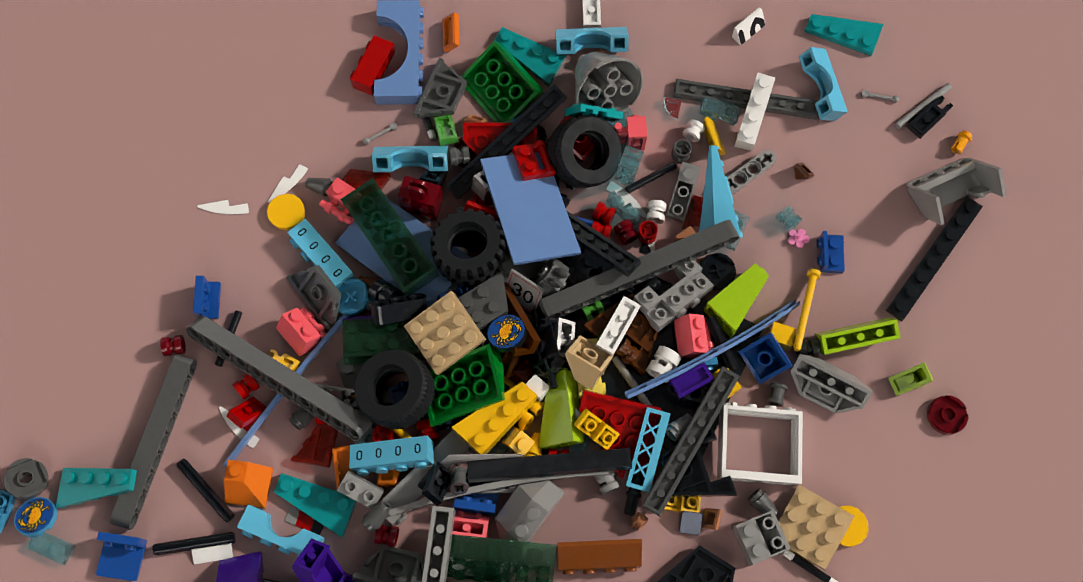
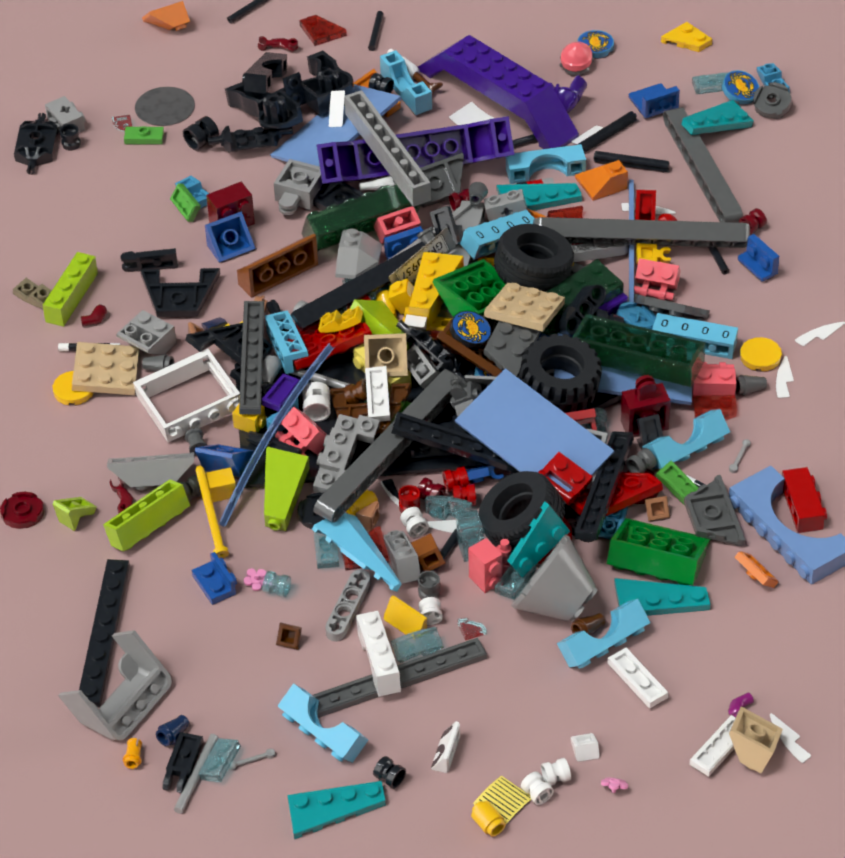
camera: 150 degrees right, 25 degrees down
none -> dark red arm [109,477,134,513]
none -> dark blue cone [156,715,190,746]
none -> clear light blue plate [198,738,241,782]
none -> black wheel [373,756,406,788]
none -> dark orange brick [411,533,445,571]

